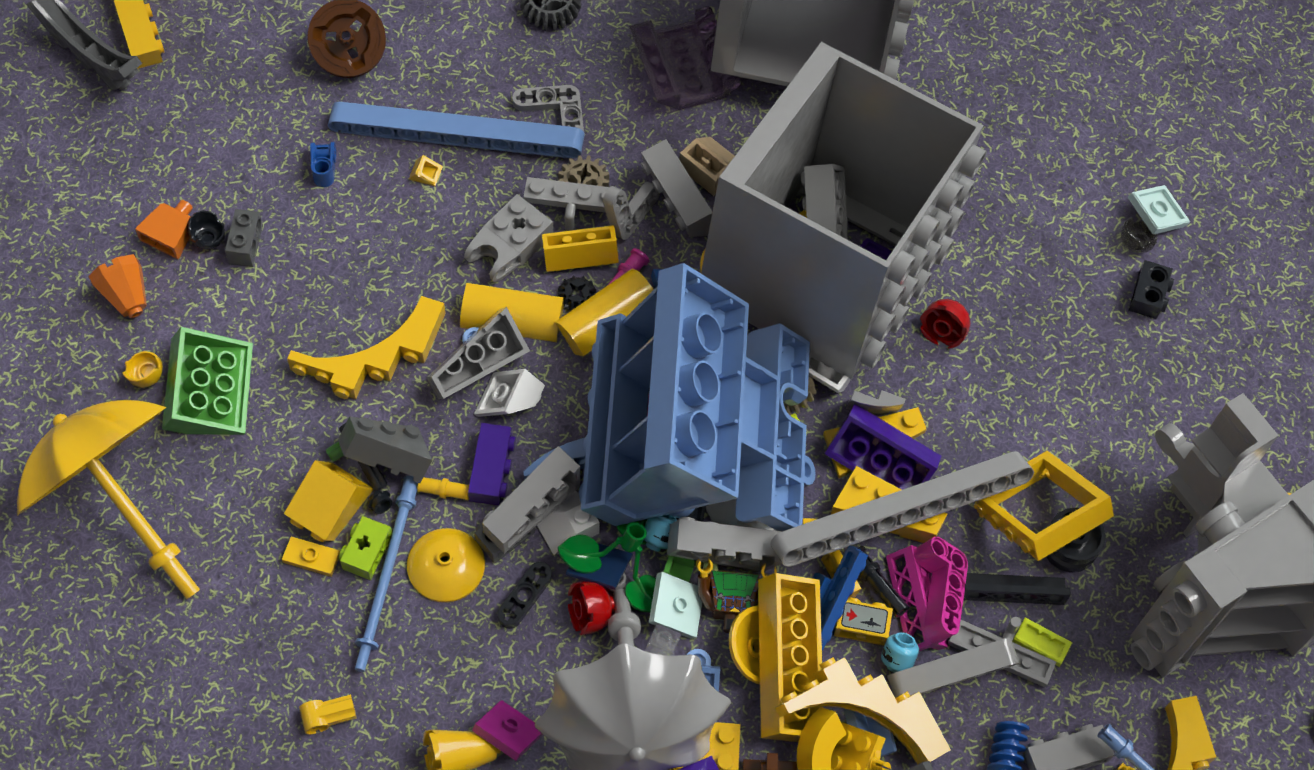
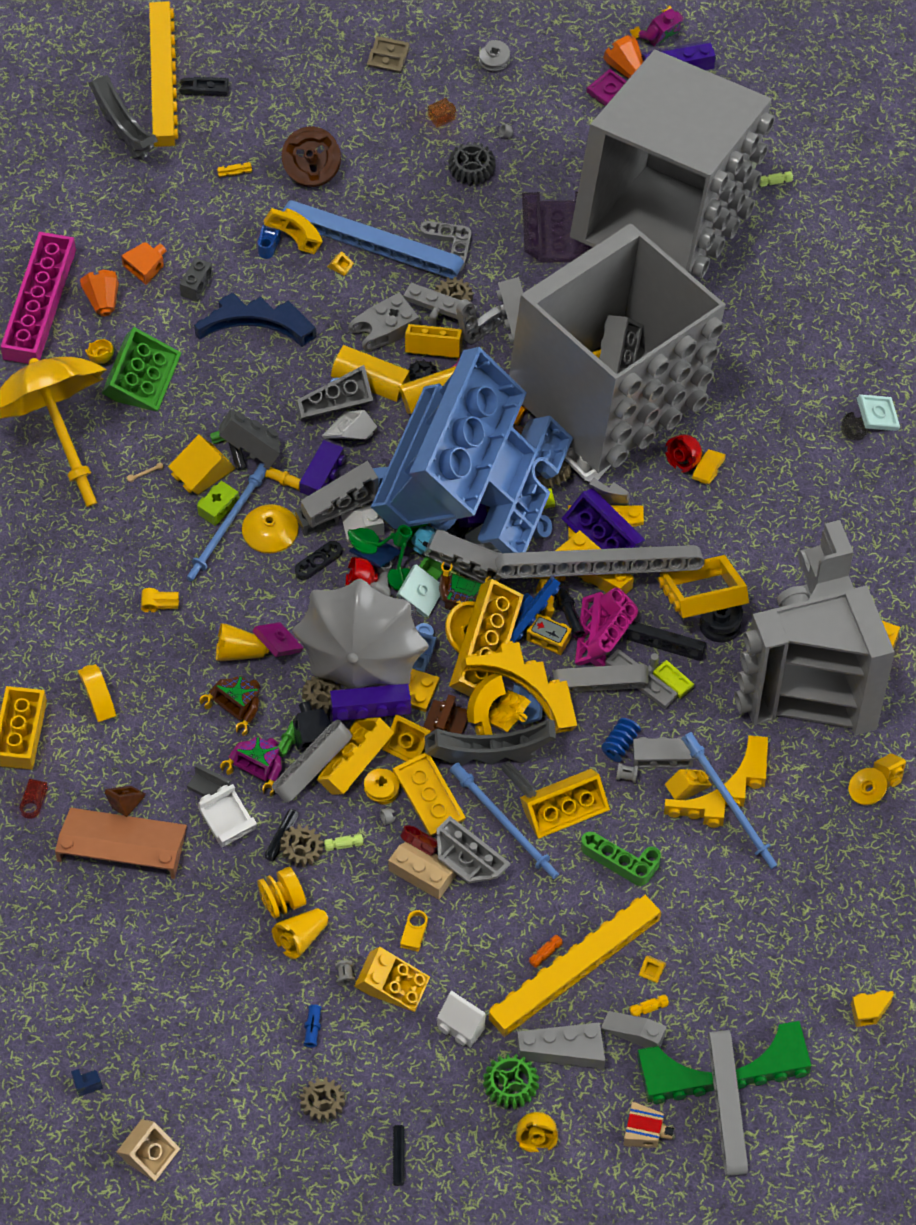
camera: 20 degrees right, 5 degrees down
black hair [187,210,225,249] -> none
yellow plate [282,536,340,577] -> none
yellow arch [287,296,446,399] -> none
black plate [368,490,392,514] -> none
medium azure head [881,632,919,673] -> none
black brick [1128,260,1174,319] -> none
none -> dark pink brick [0,232,76,364]
none -> tan hinge [127,463,164,482]
none -> dark blue arch [194,292,316,347]
none -> yellow axle [217,162,252,178]
none -> yellow arch [264,208,322,254]
none -> yellow slope [692,449,726,484]

